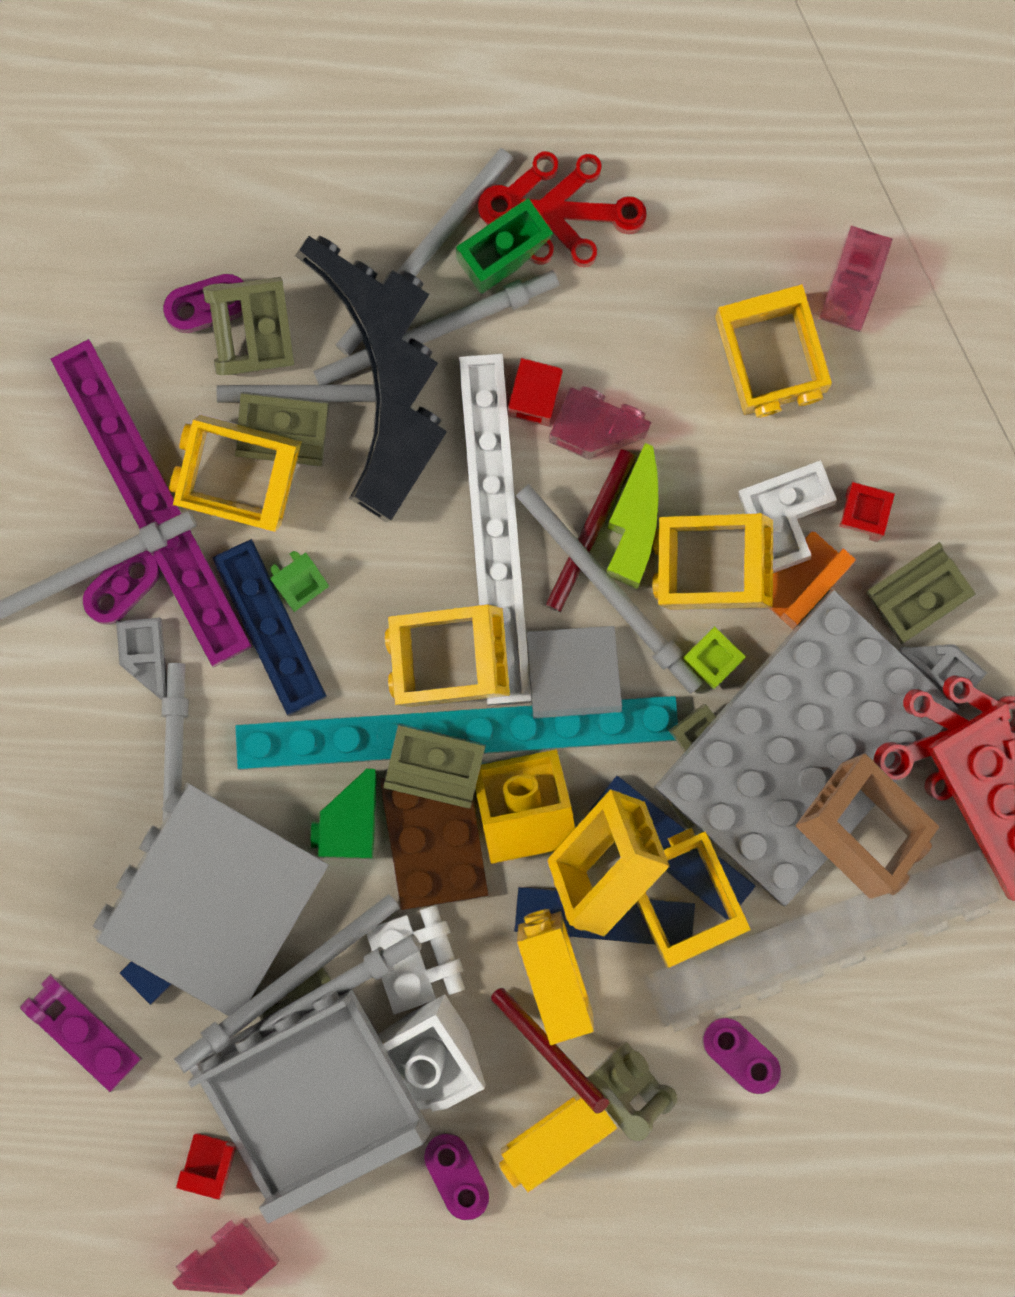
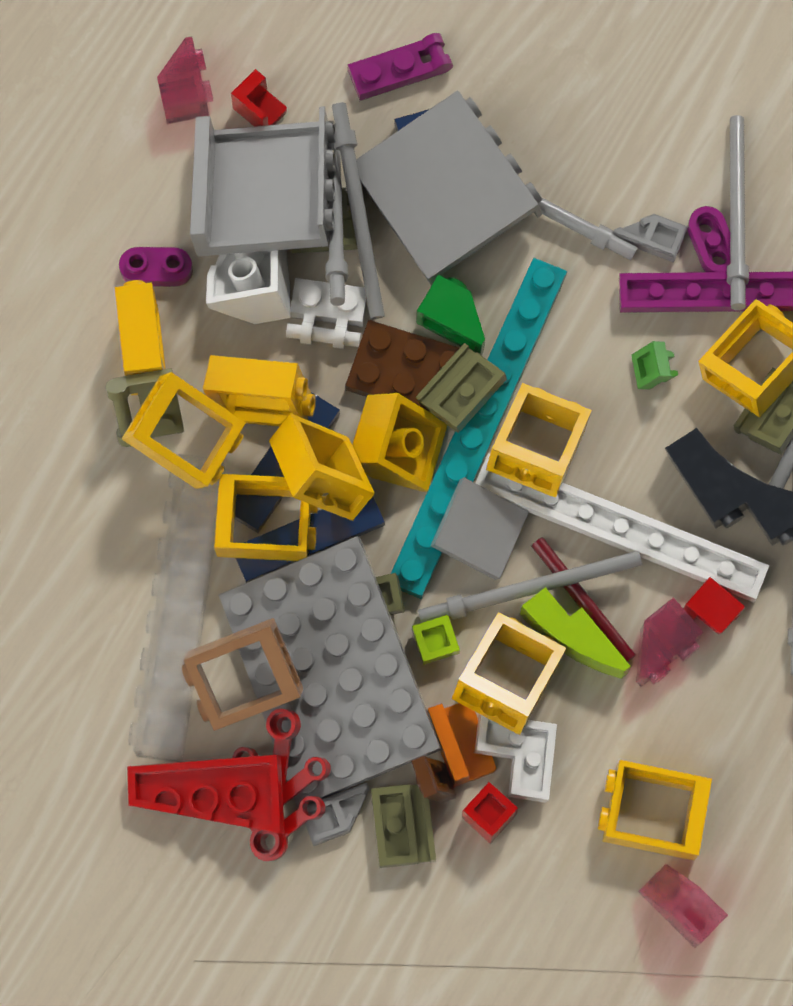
camera: 120 degrees right, 10 degrees down
dark blue tile [212,539,327,716] -> none
dark red bar [491,988,609,1114] -> none
magenta plate [702,1018,781,1094] -> none
none -> yellow window [122,372,246,489]
none -> reddish brown plate [411,756,456,803]

